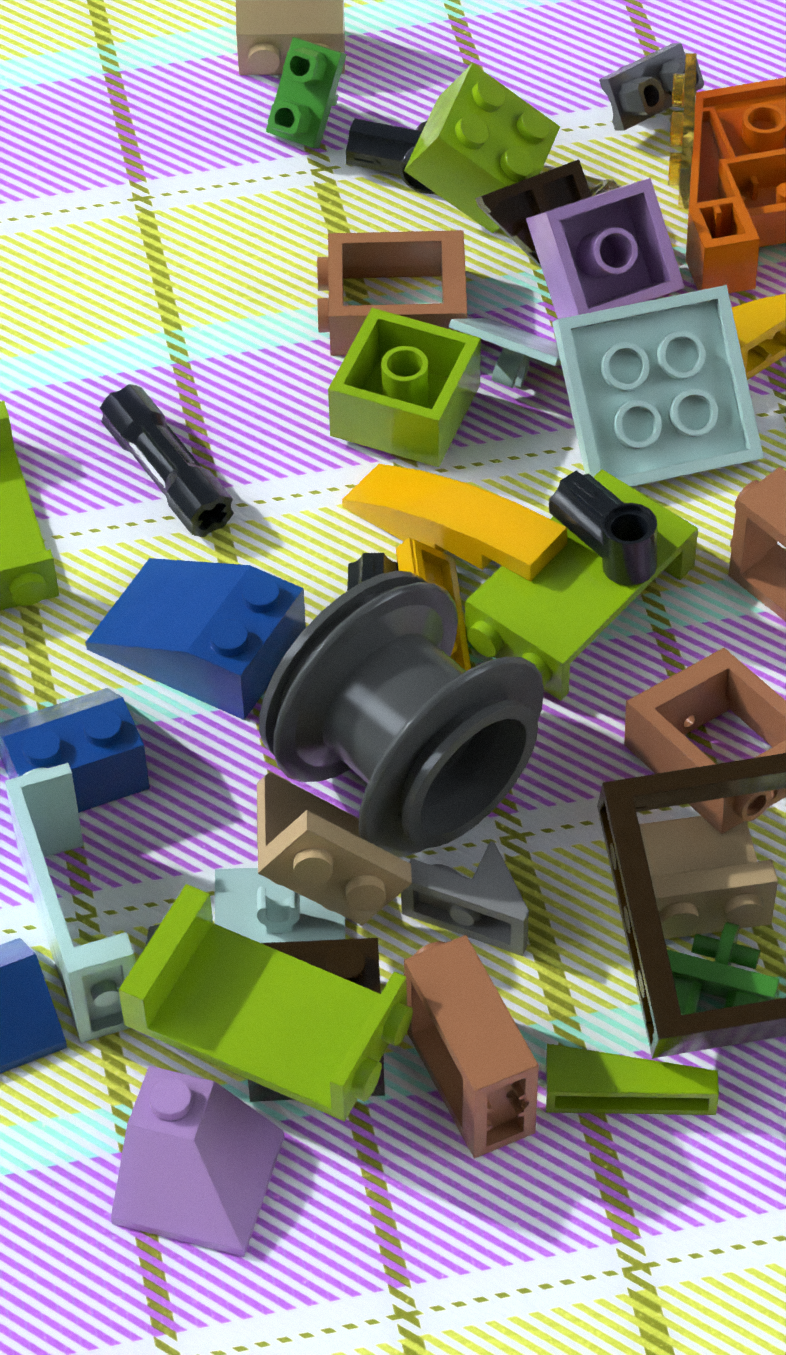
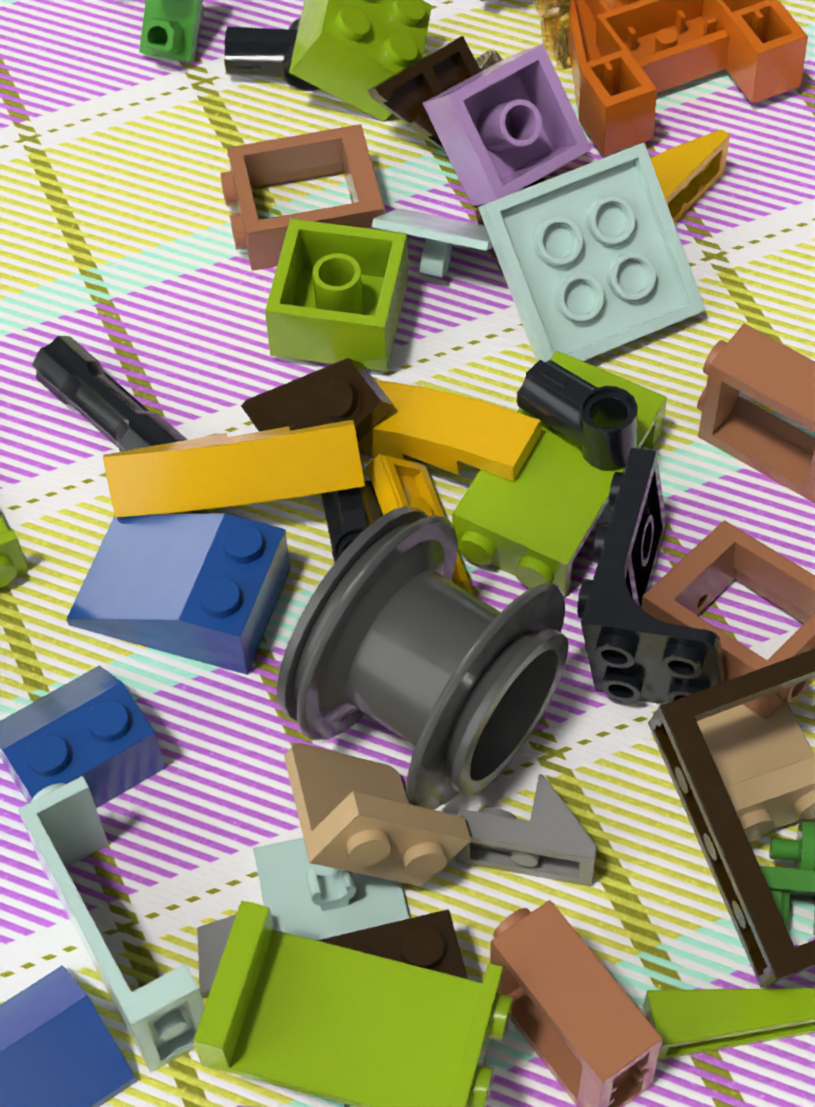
camera: 10 degrees left, 5 degrees up
none -> yellow slope [103,420,365,518]
none -> dark brown wing [241,358,394,444]
none -> black bracket [577,447,725,703]

